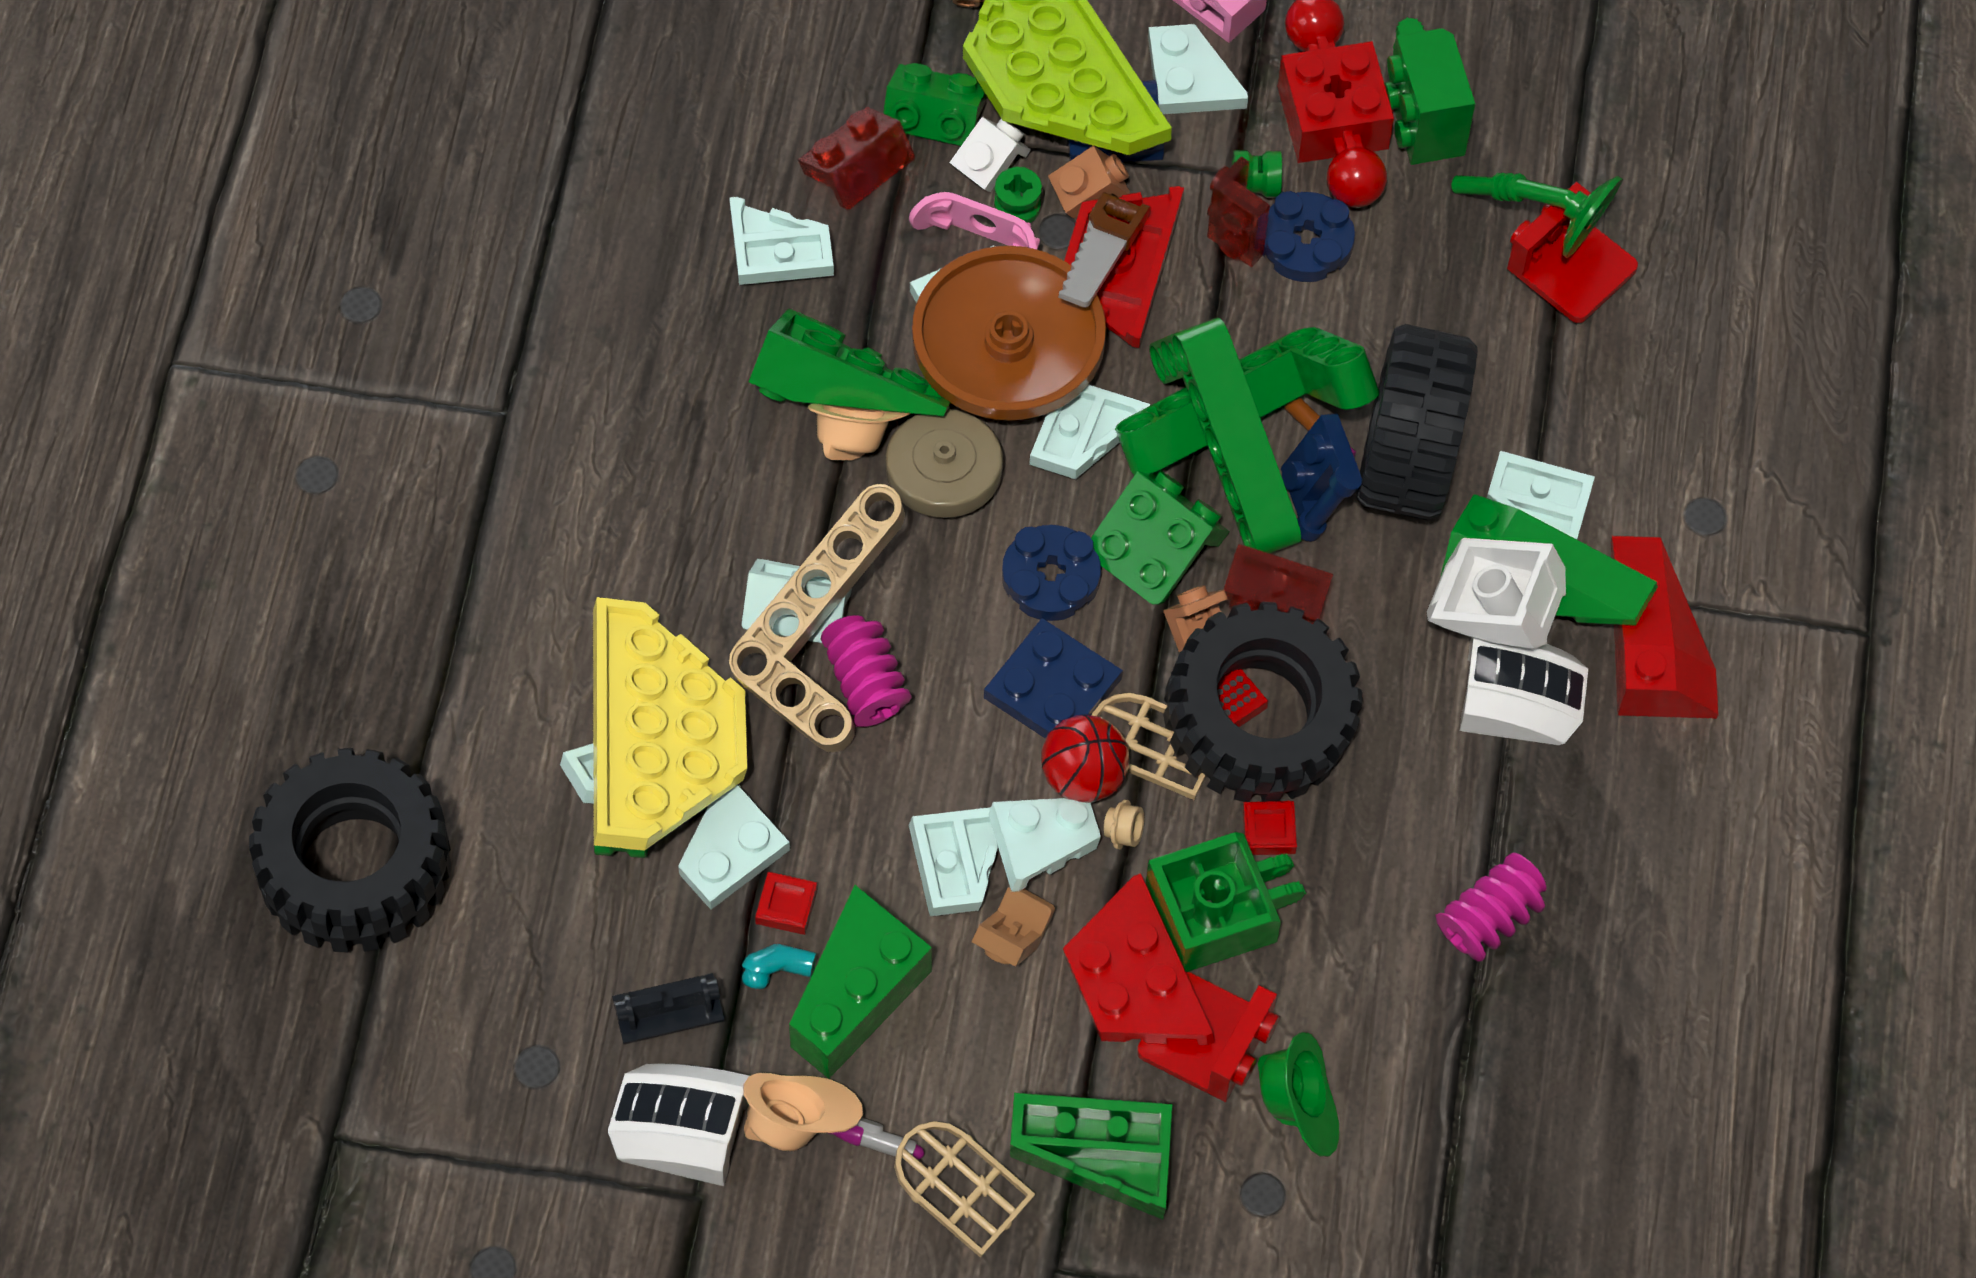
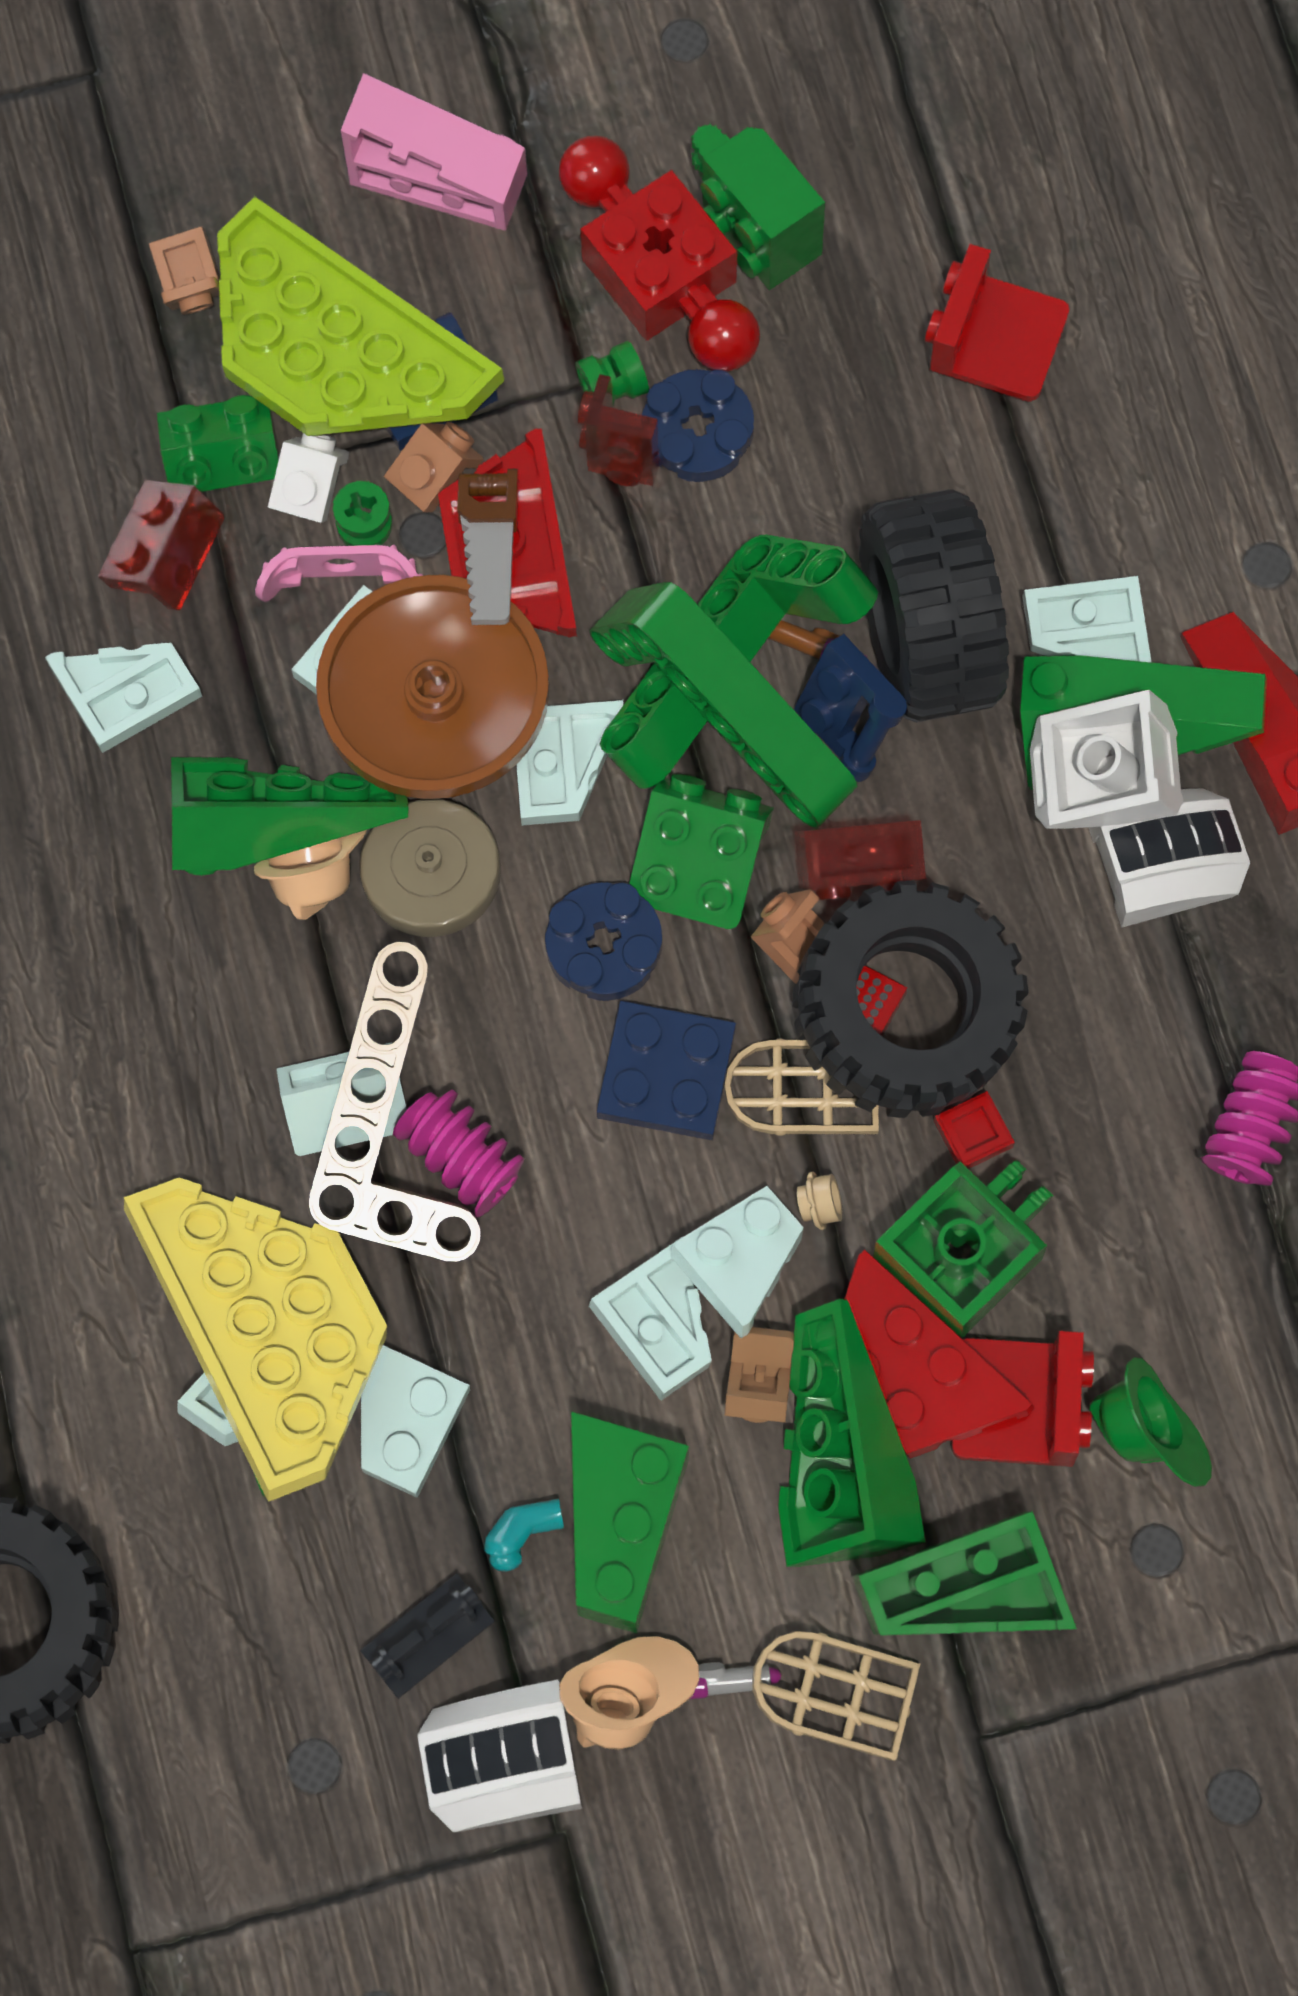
camera: 20 degrees left, 10 degrees up
red tile [755,872,818,935] -> none
red piece [1041,715,1129,803] -> none
light aqua wing [1148,24,1248,114] -> none
green dish [1451,172,1623,258] -> none
none -> green wedge [778,1299,925,1567]

